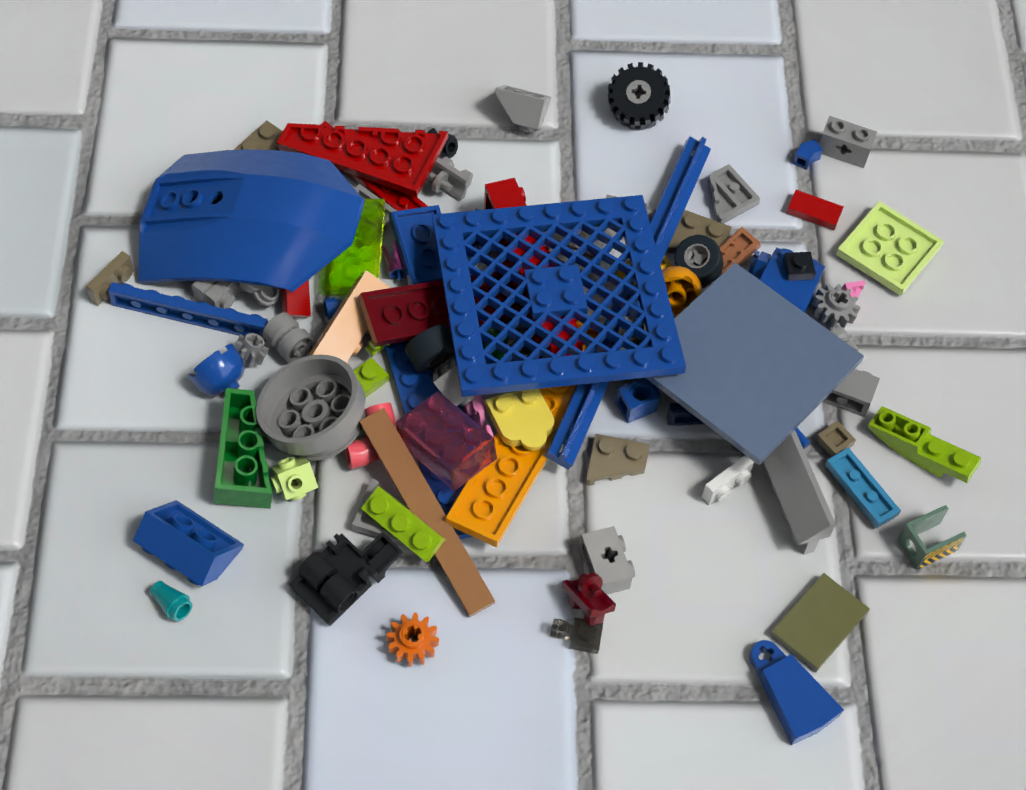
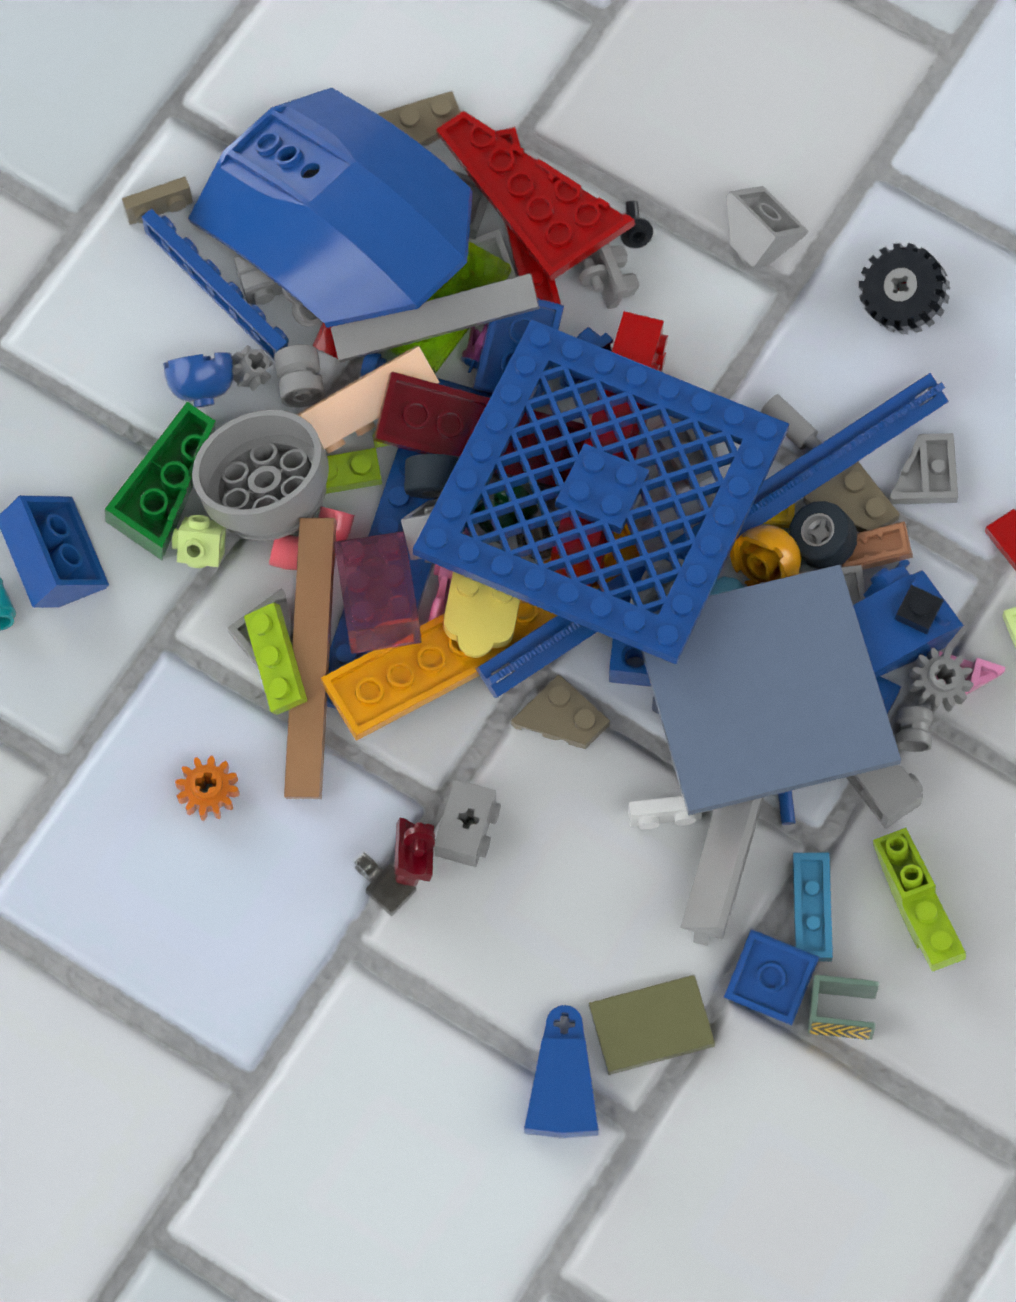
camera: 40 degrees right, 10 degrees up
black plate [289,532,403,626] -> none
dark tan plate [815,420,856,457] -> none
none -> light grey tile [331,274,540,362]
none -> blue tile [724,929,820,1026]

